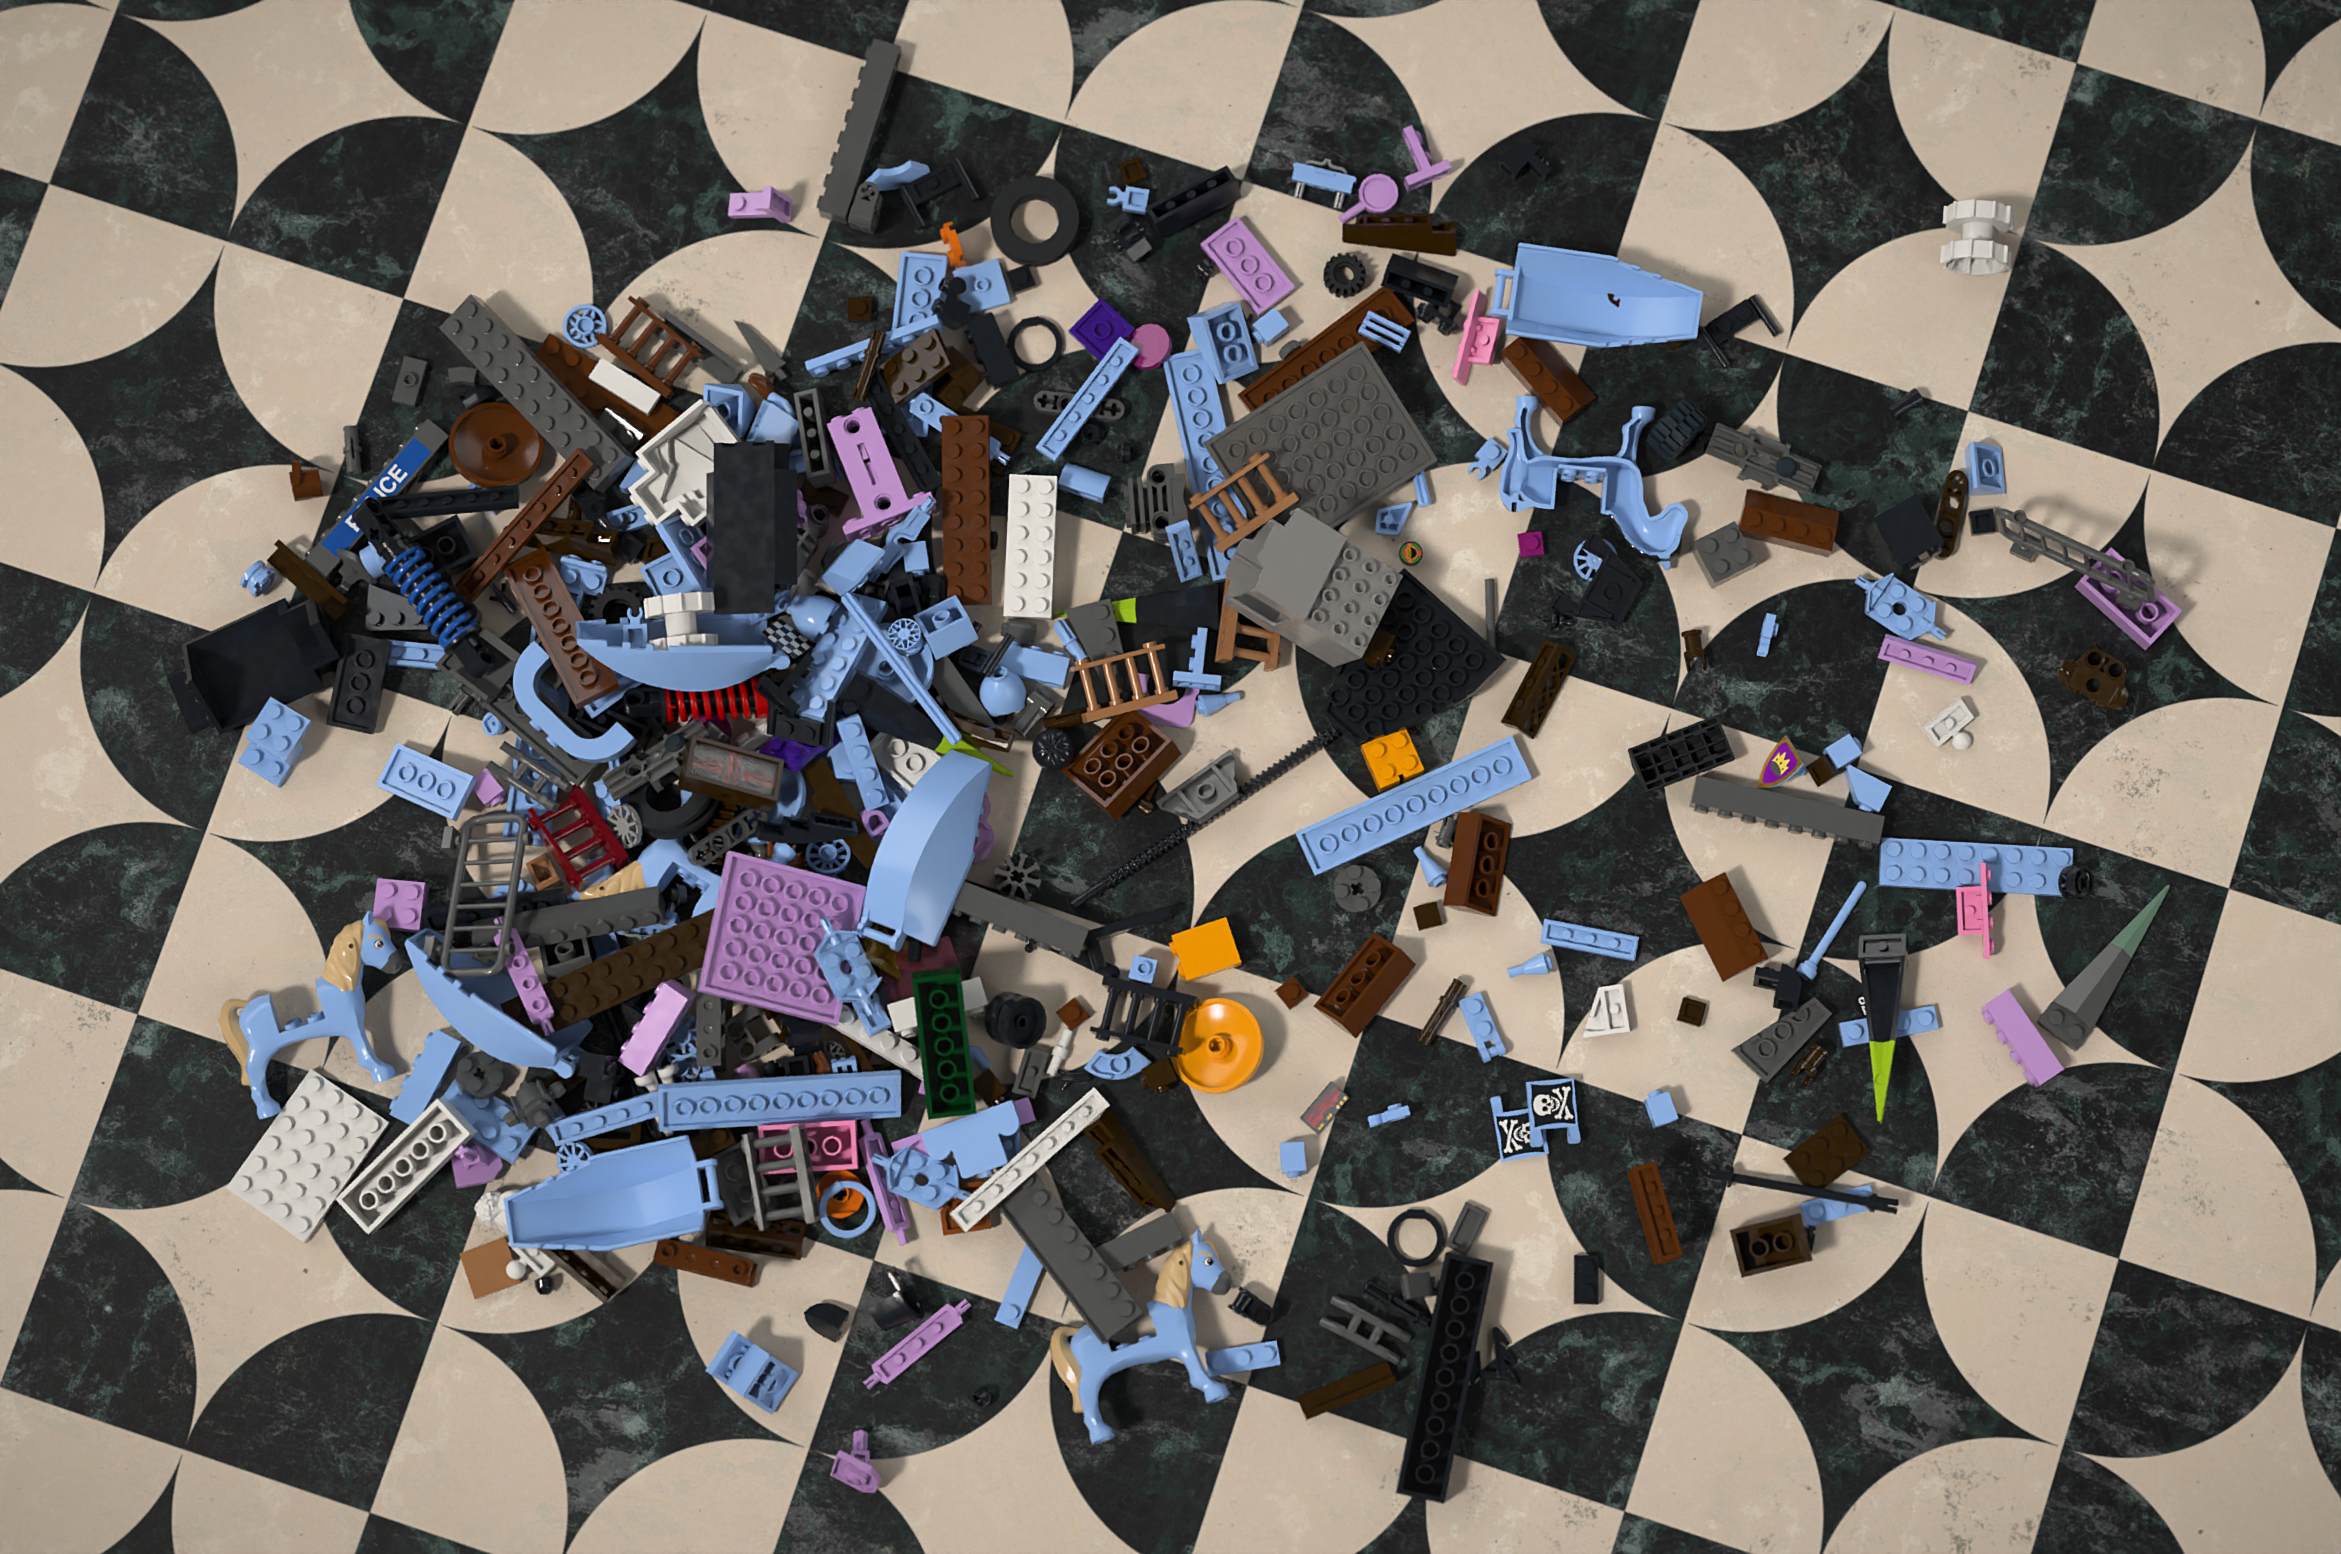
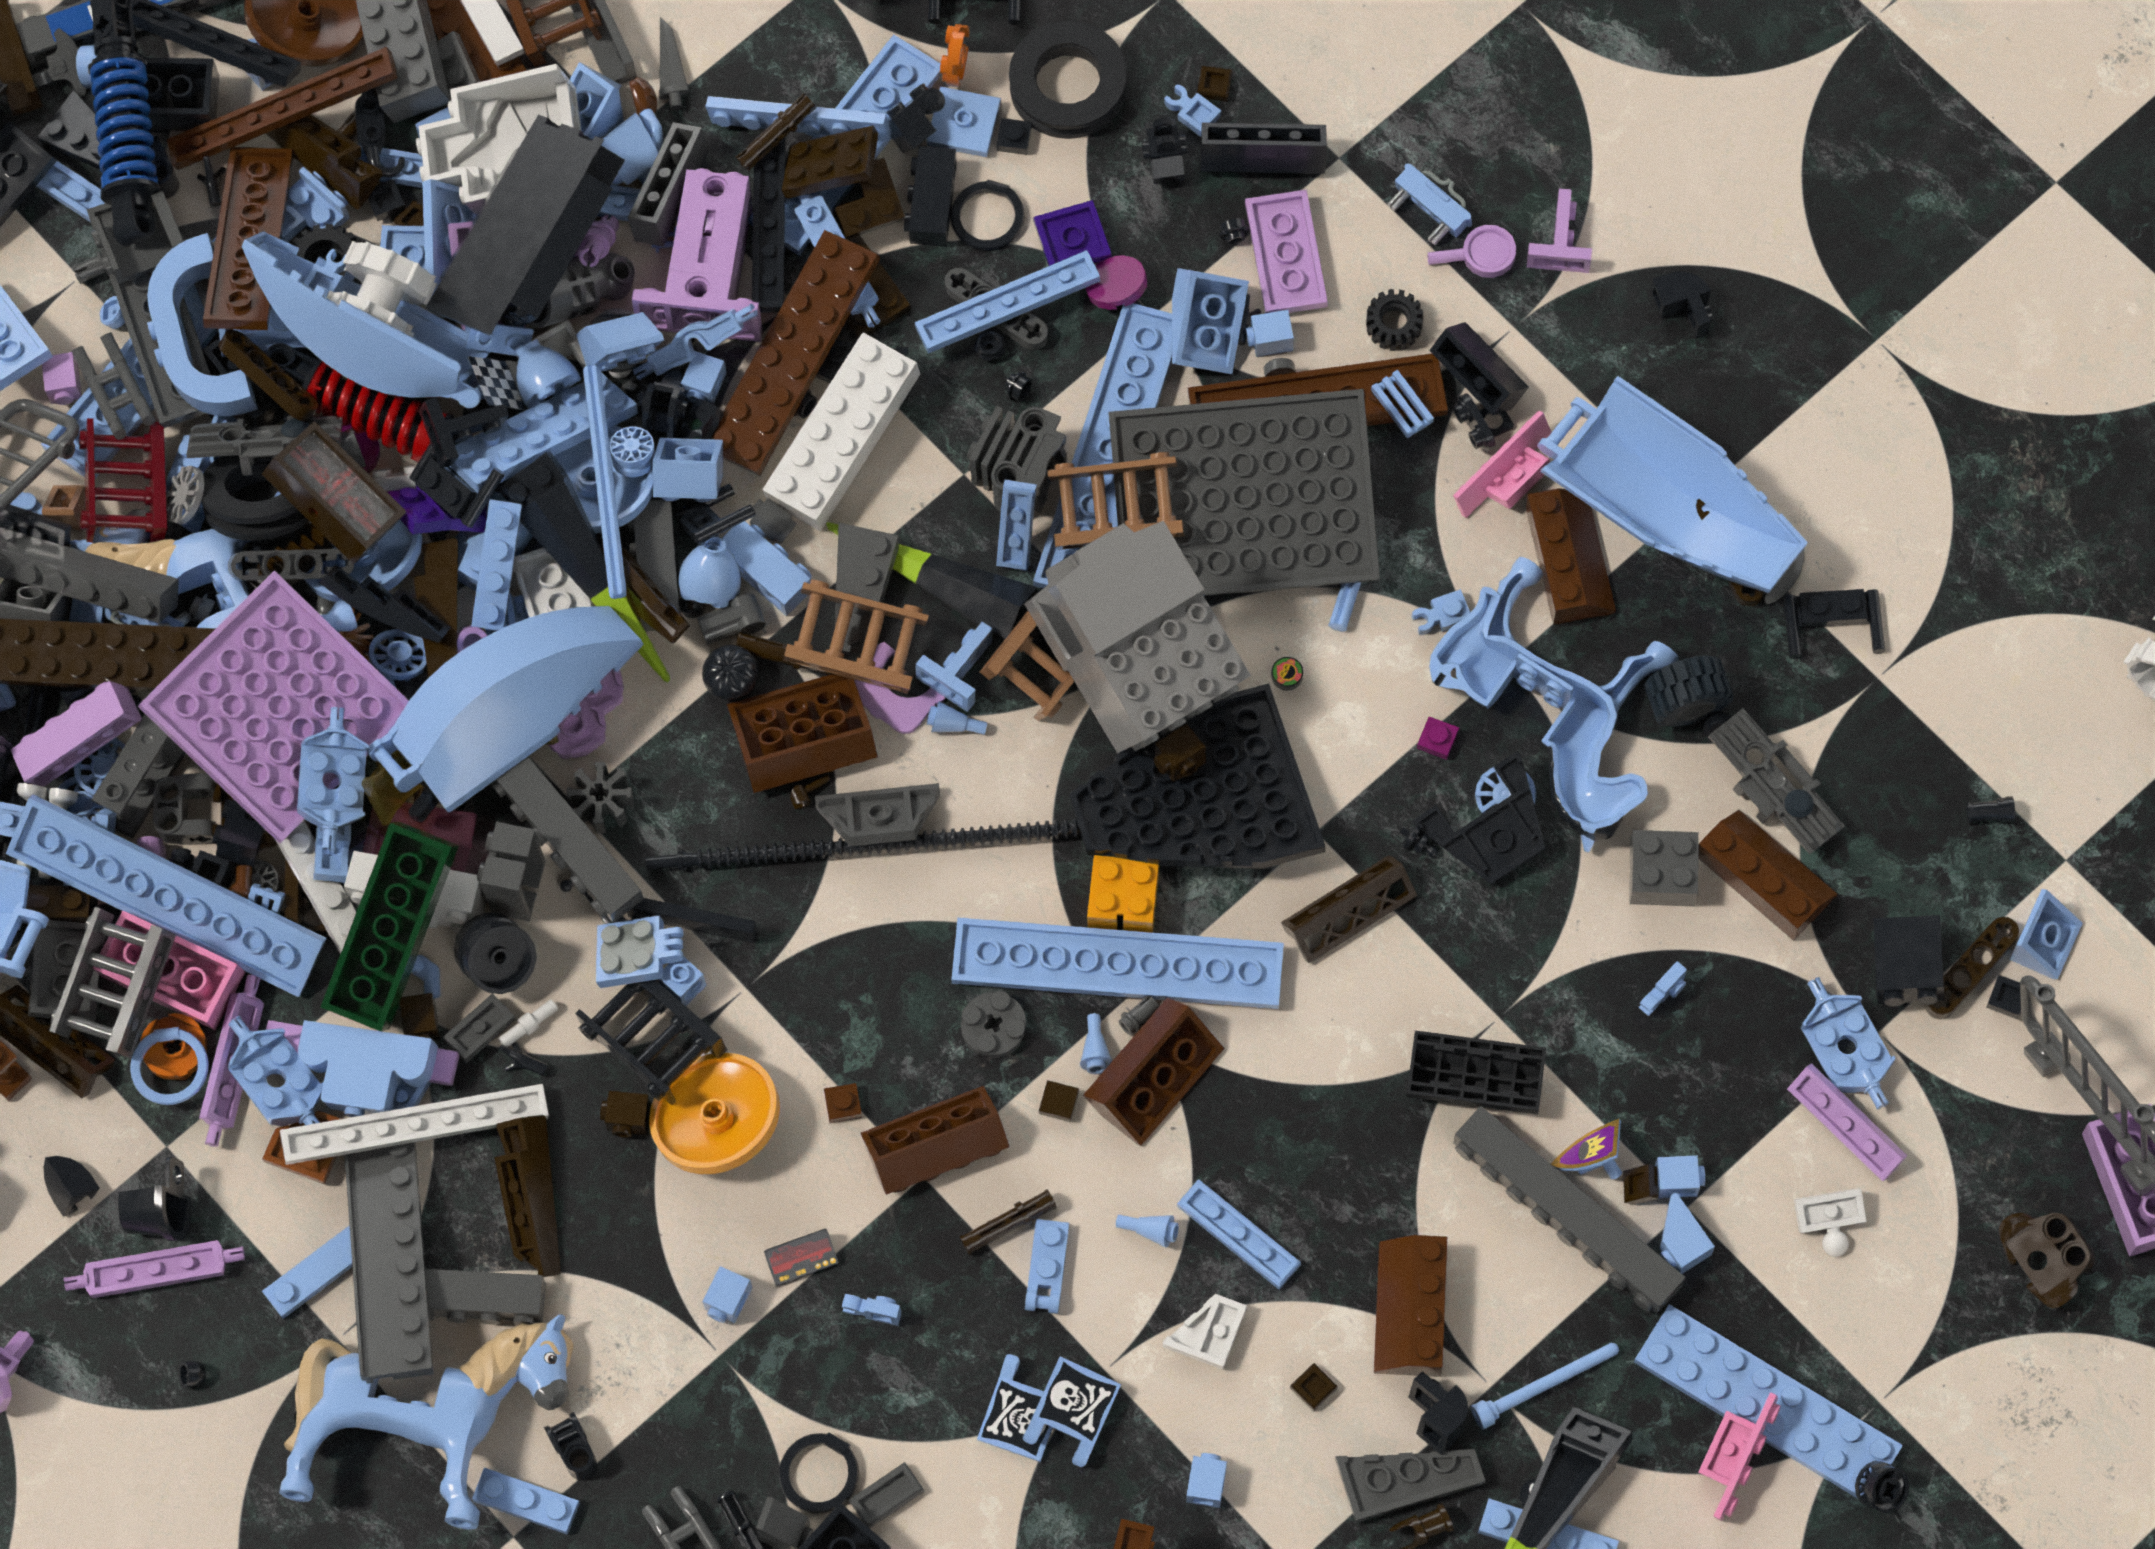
camera: 30 degrees right, 10 degrees down
dark brown plate [800,477,850,518] -> none
dark brown plate [847,297,872,323] -> none
light blue axle [1053,619,1089,661] -> none
reddish brown plate [1056,997,1090,1031] -> none
light blue brick [1058,462,1112,503] -> none
light blue tile [1084,1047,1151,1080] -> none
light orange brick [1169,917,1241,983] -> none
dark brown wedge [1342,214,1456,257] -> none
light blue piece [1375,502,1412,536] -> none
dark grey bar [1485,579,1495,649] -> none
dark brown piece [1681,630,1707,674] -> none
none -> dark brown beam [218,329,318,422]
none -> dark grey piece [477,822,546,922]
none -> piece [596,916,683,988]

